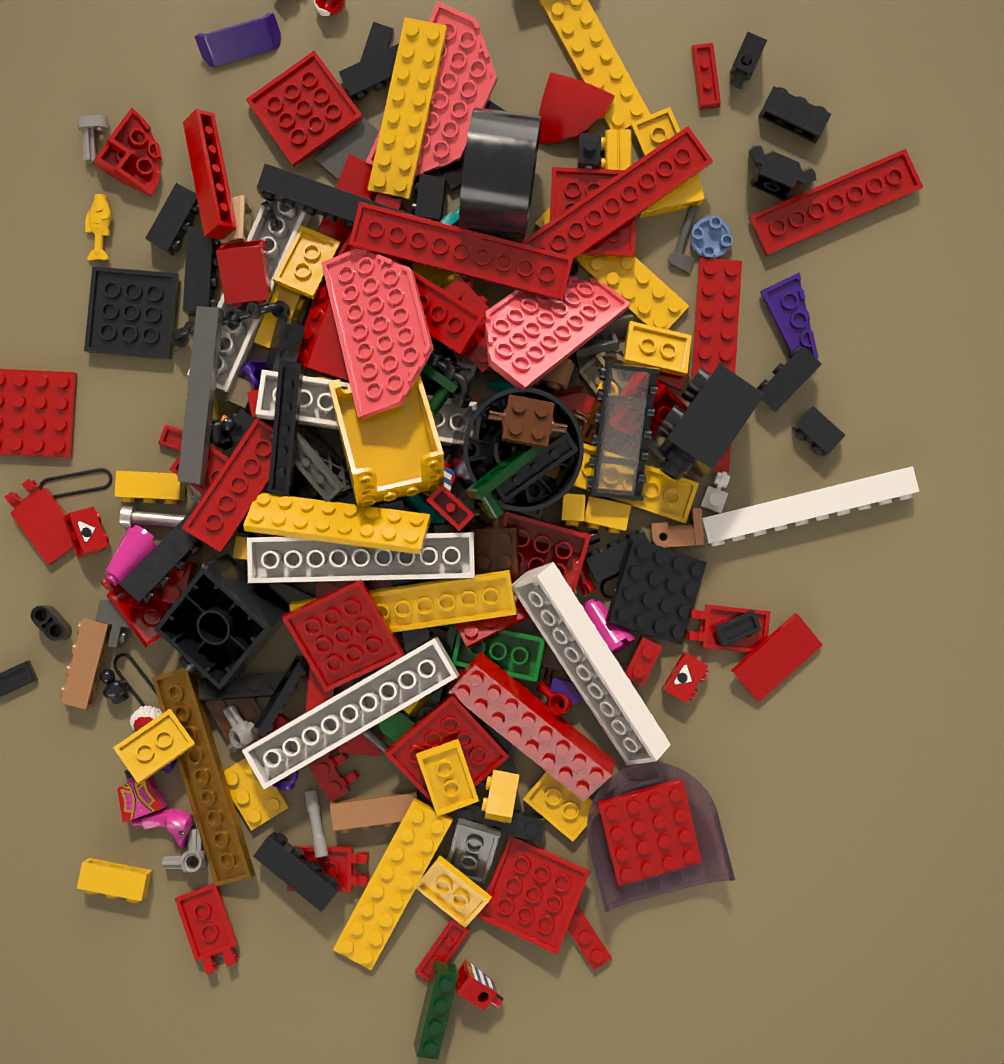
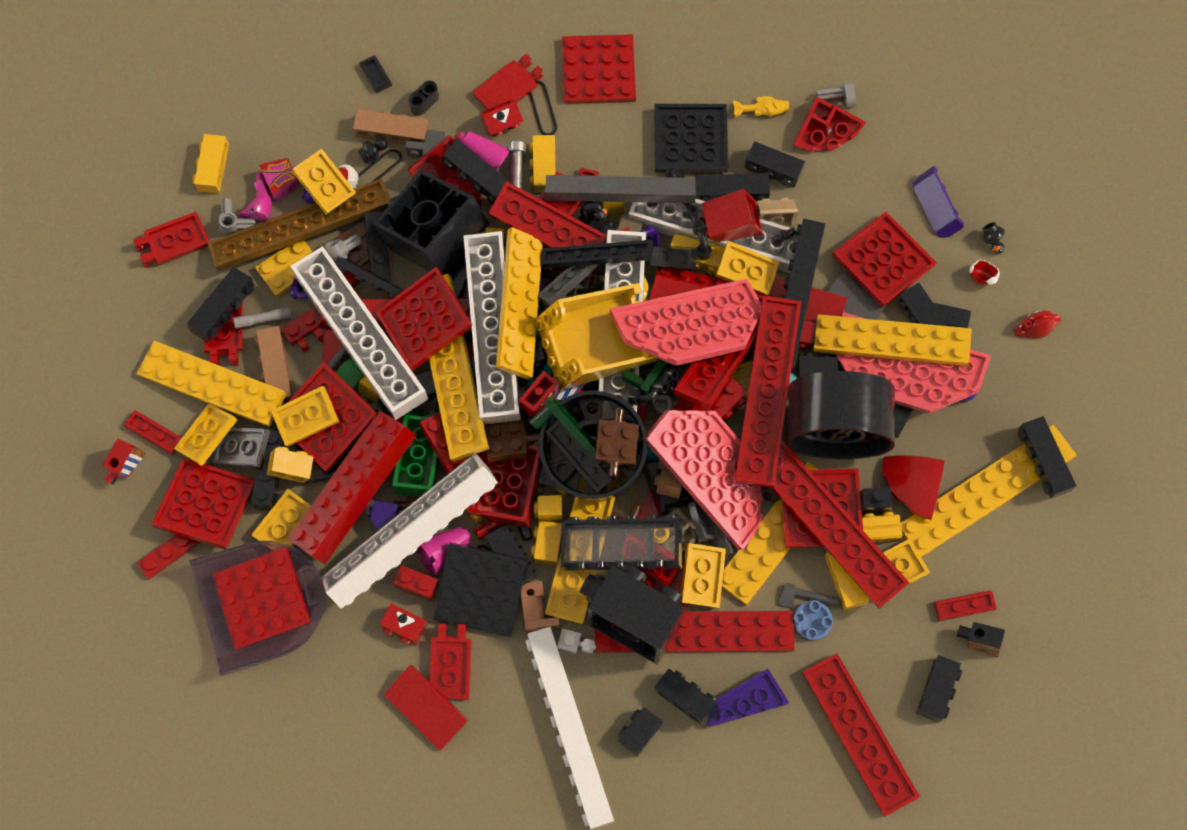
camera: 80 degrees right, 15 degrees down
red brick [183,109,237,240] -> none
dark green brick [414,961,459,1060] -> none
red bar [536,681,573,715] -> none
black tile [713,610,762,647] -> none
black slope [749,145,817,201] -> none

